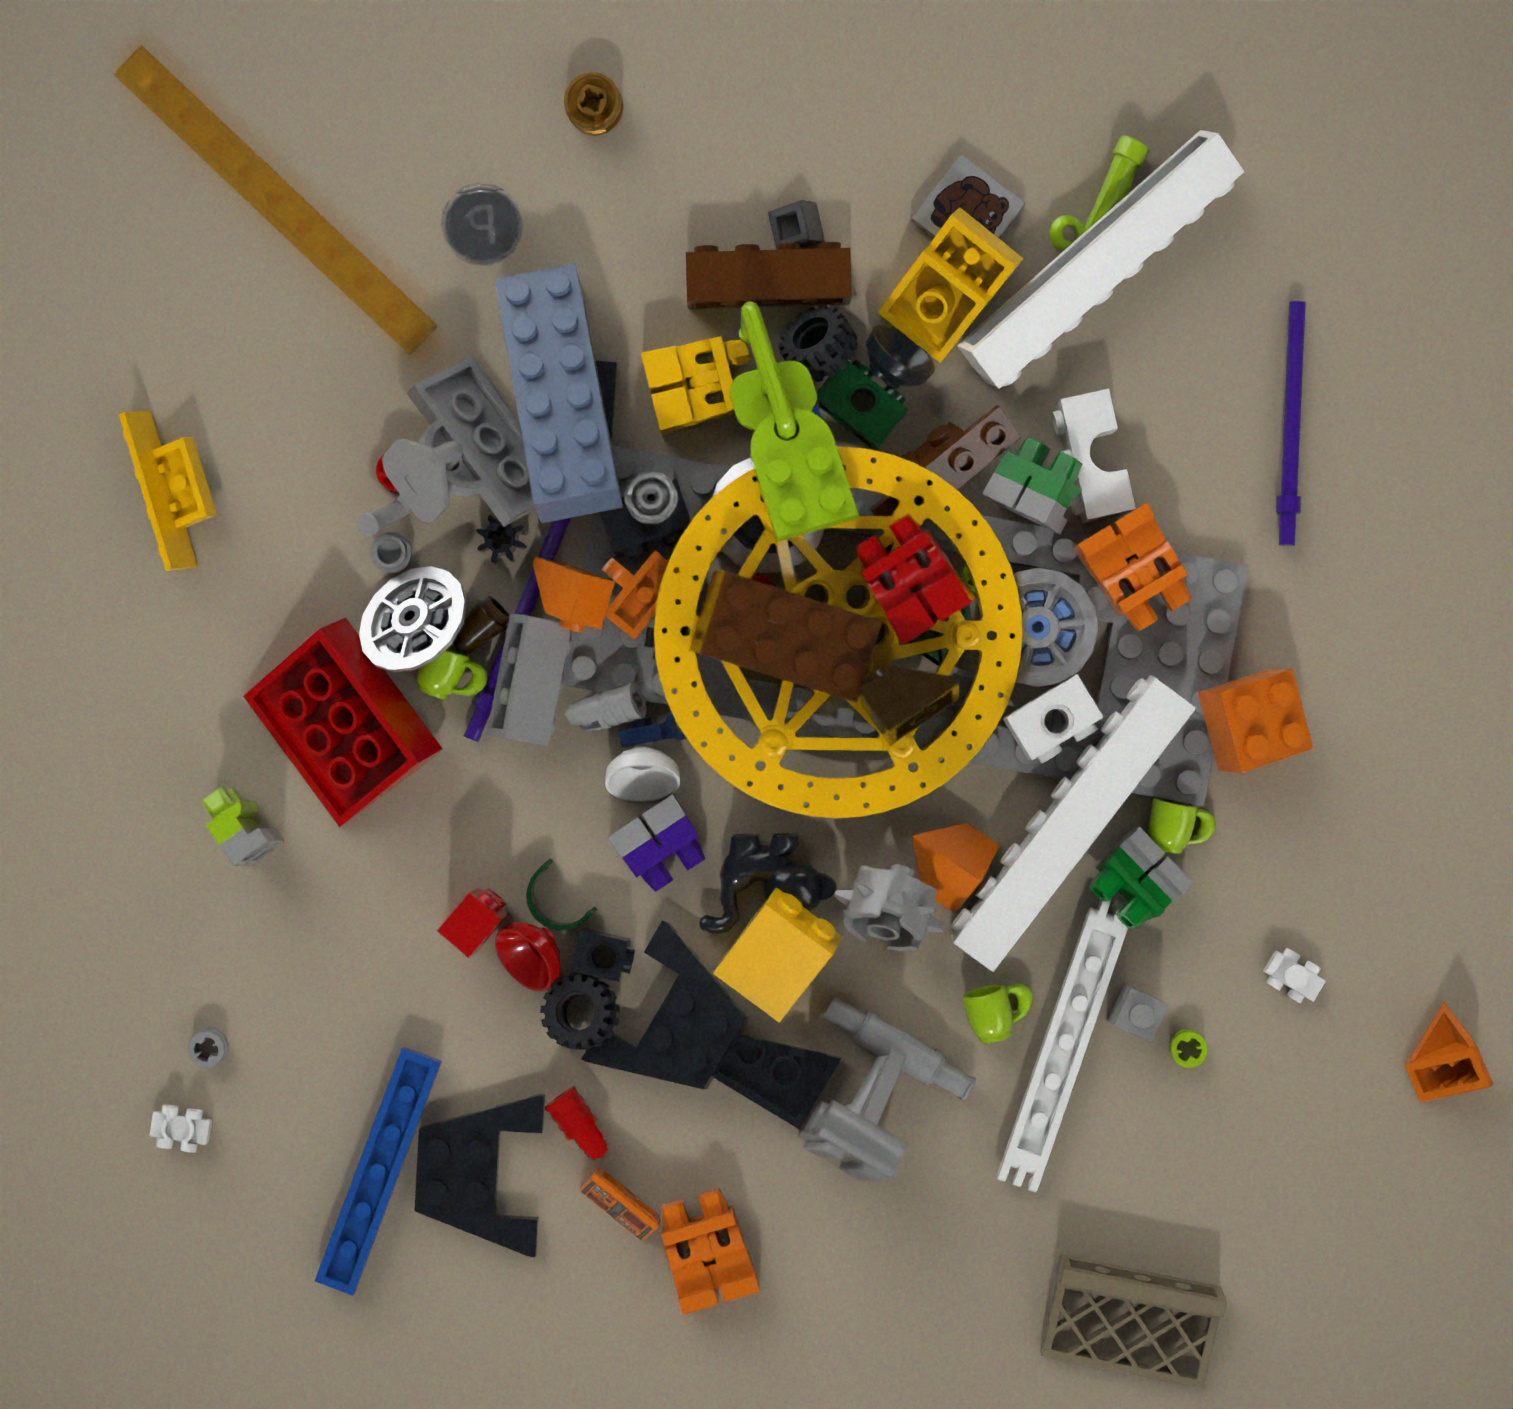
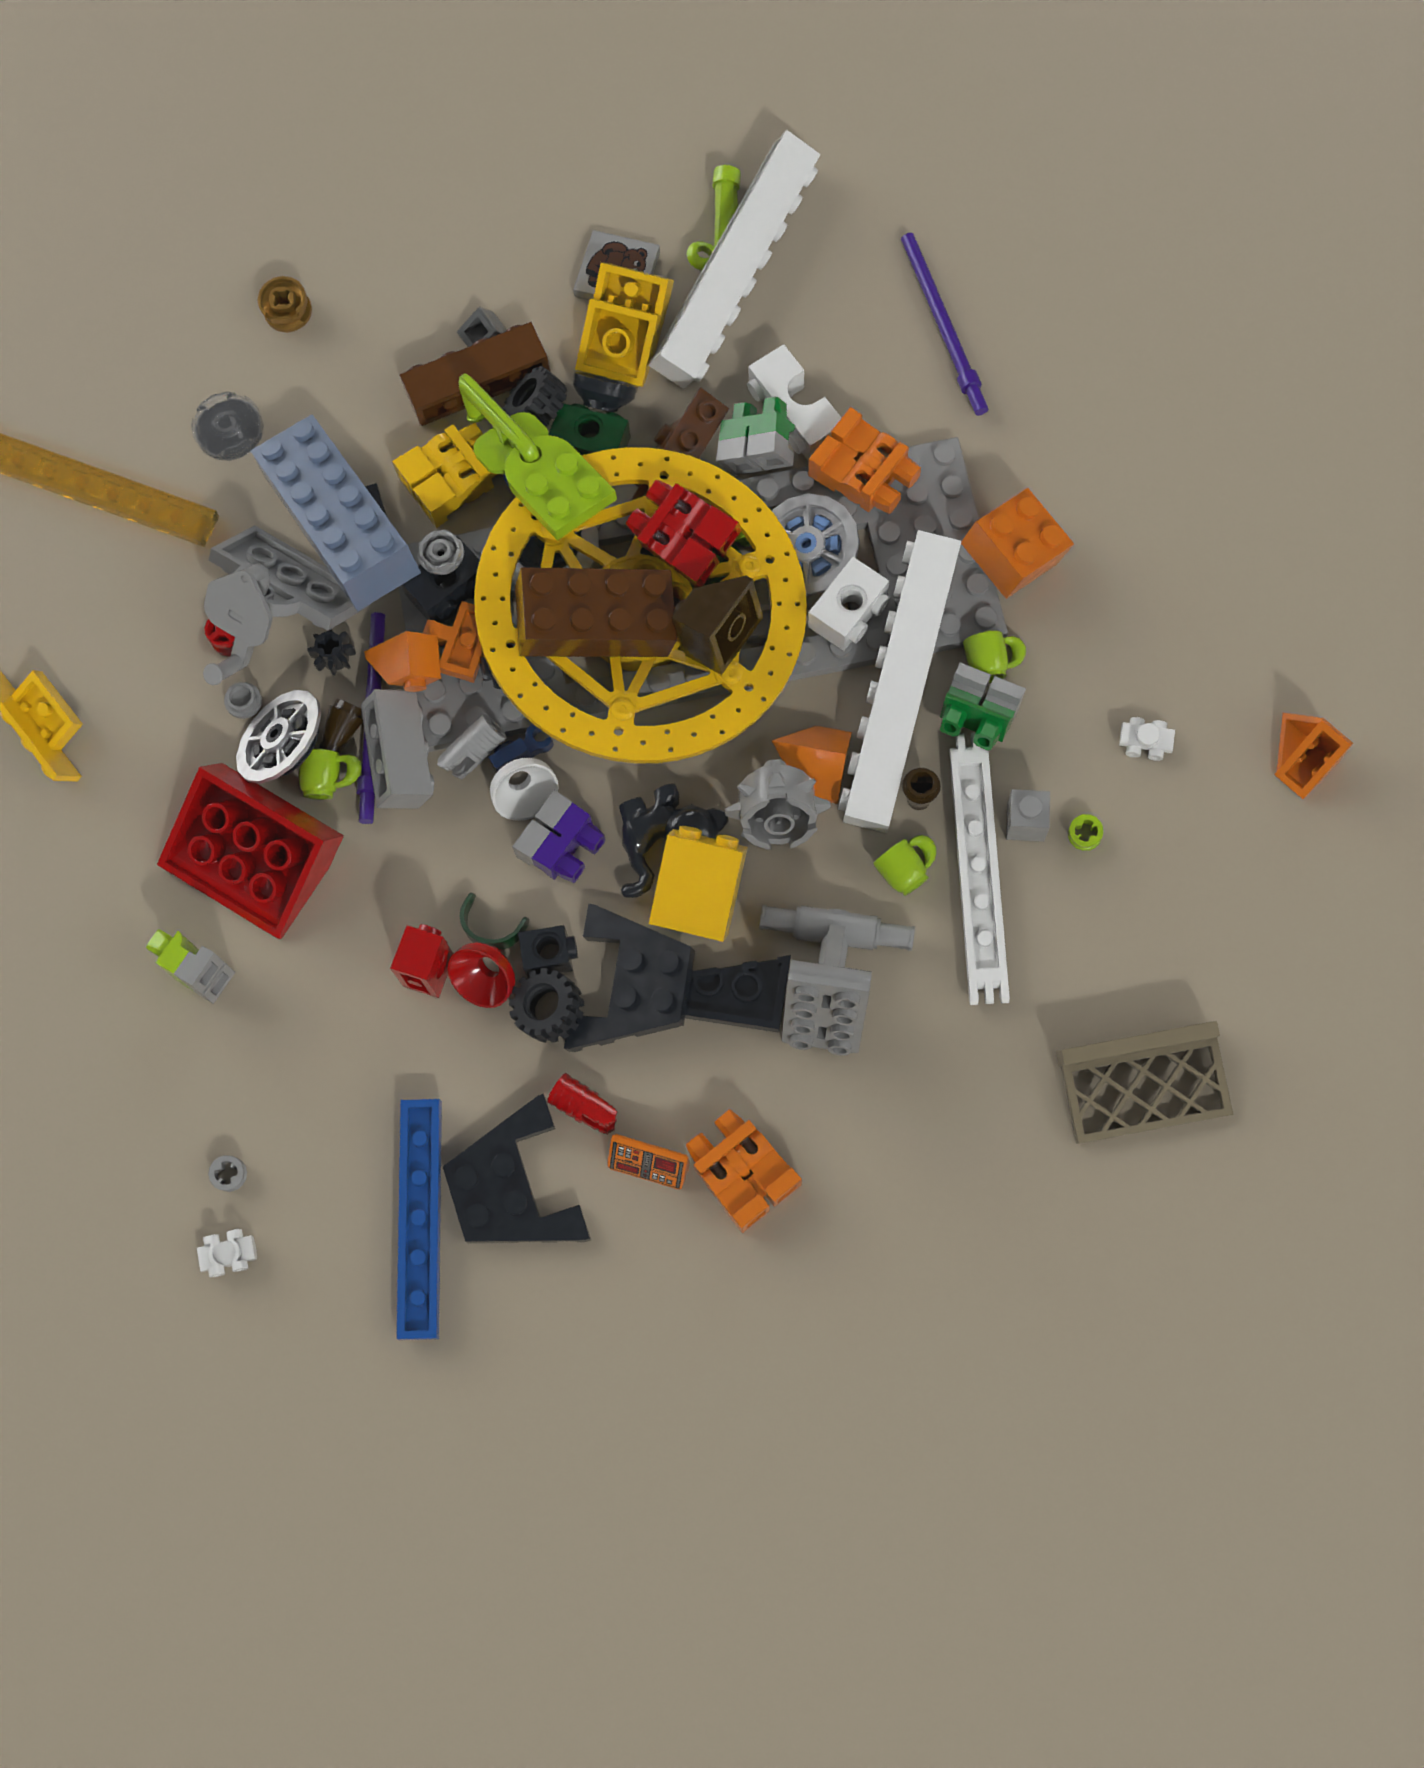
camera: 15 degrees left, 15 degrees down
none -> dark brown cone [902,768,941,810]

